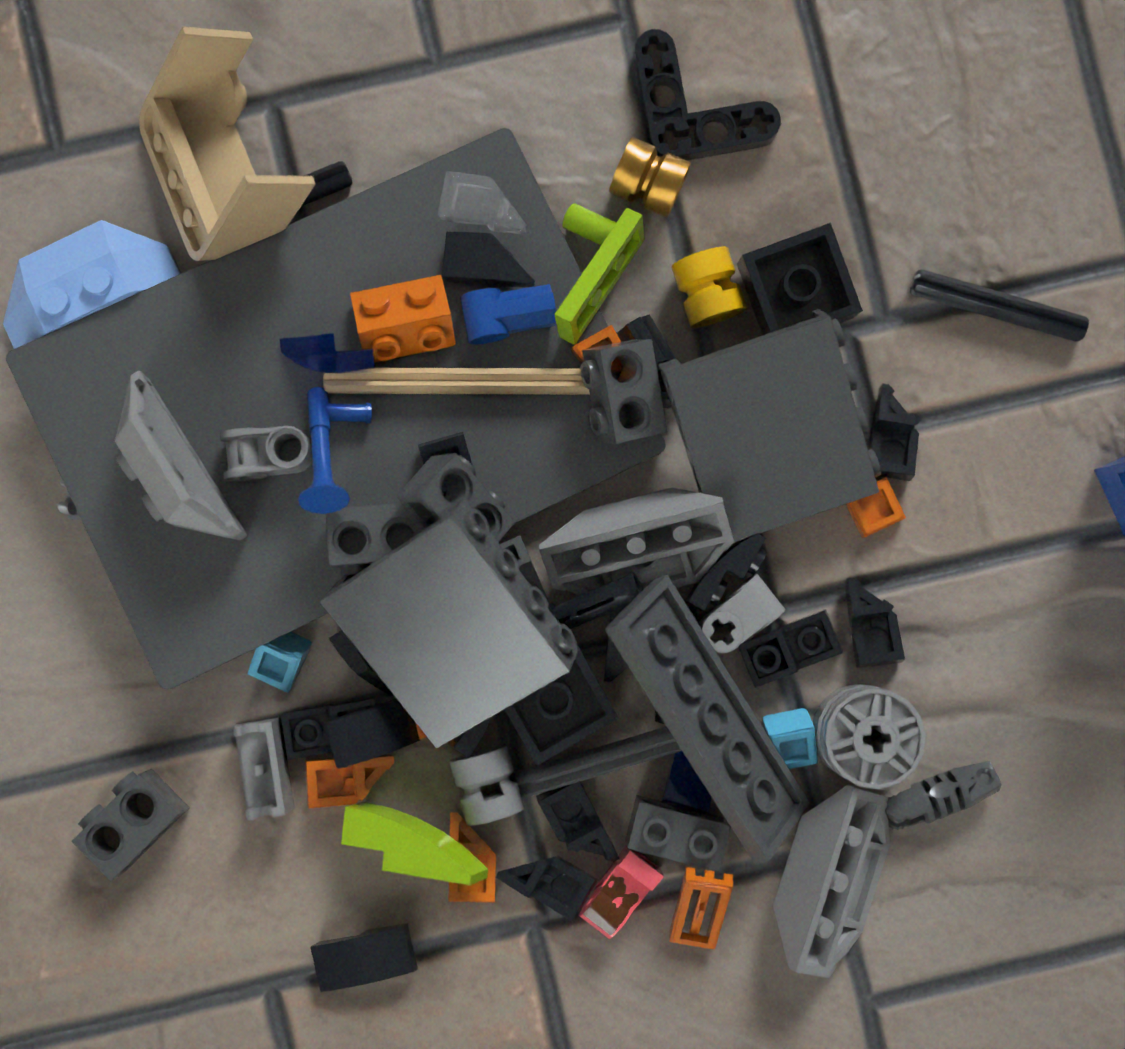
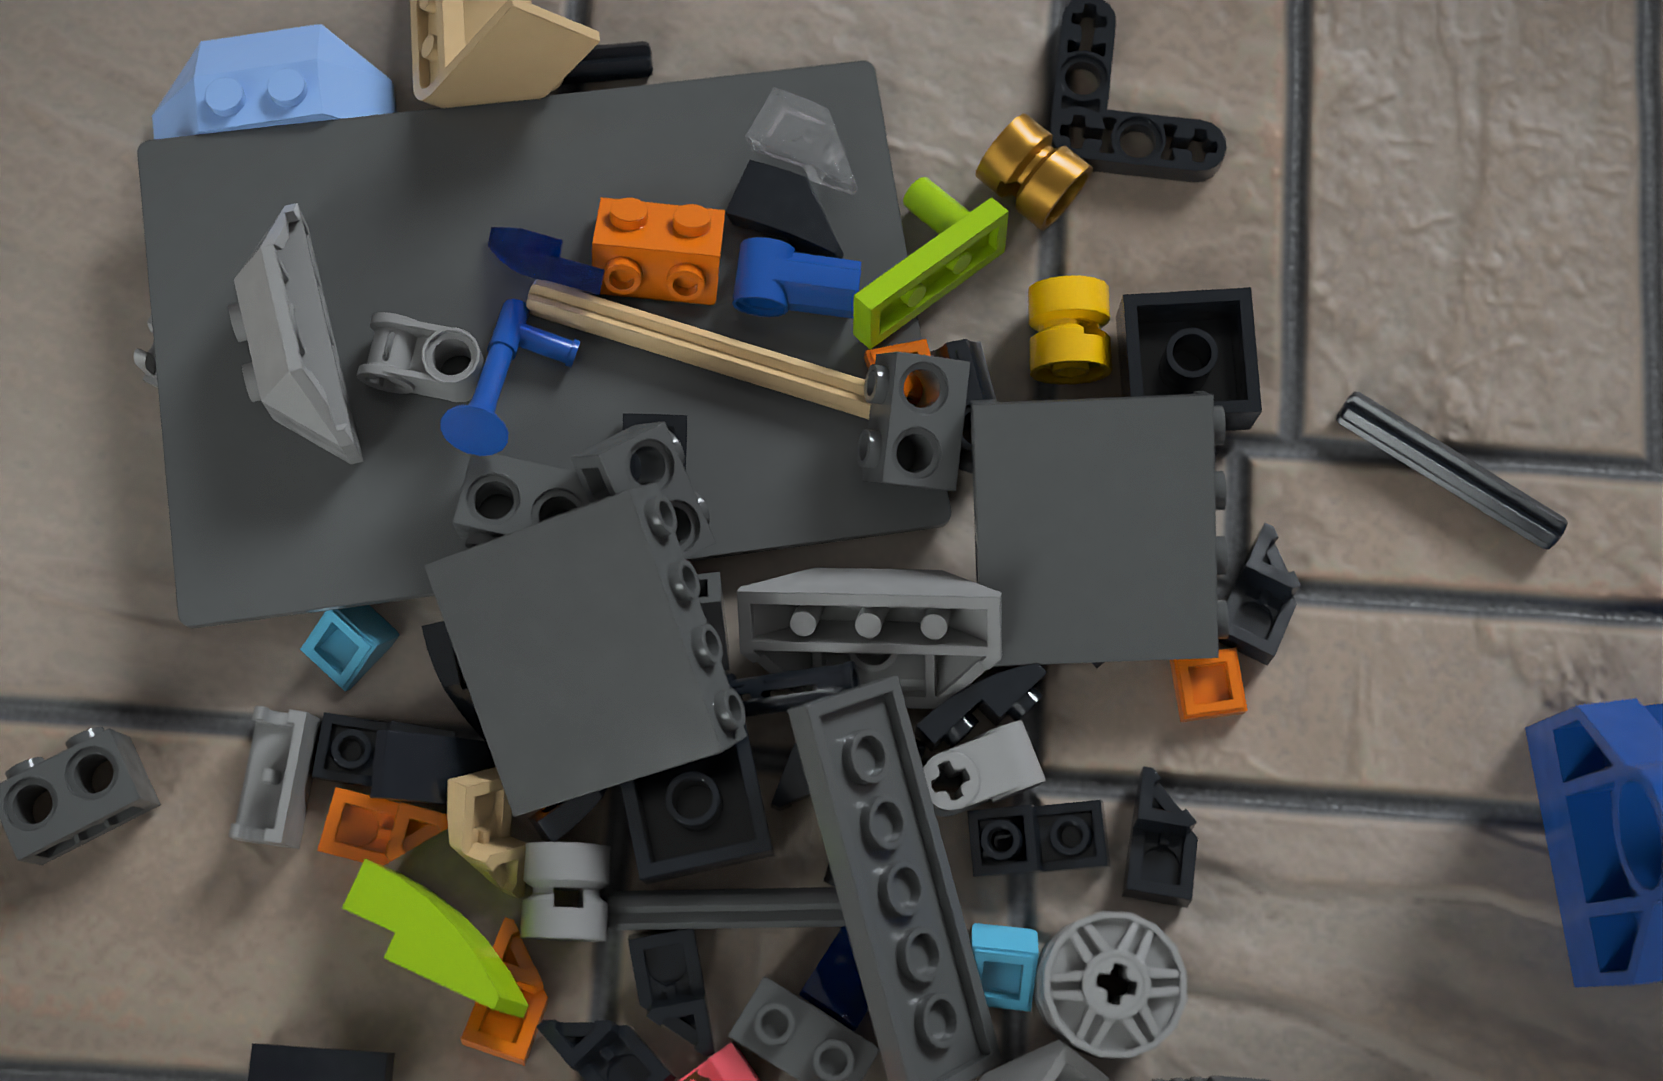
camera: 20 degrees right, 10 degrees down
none -> tan slope [447,767,526,899]

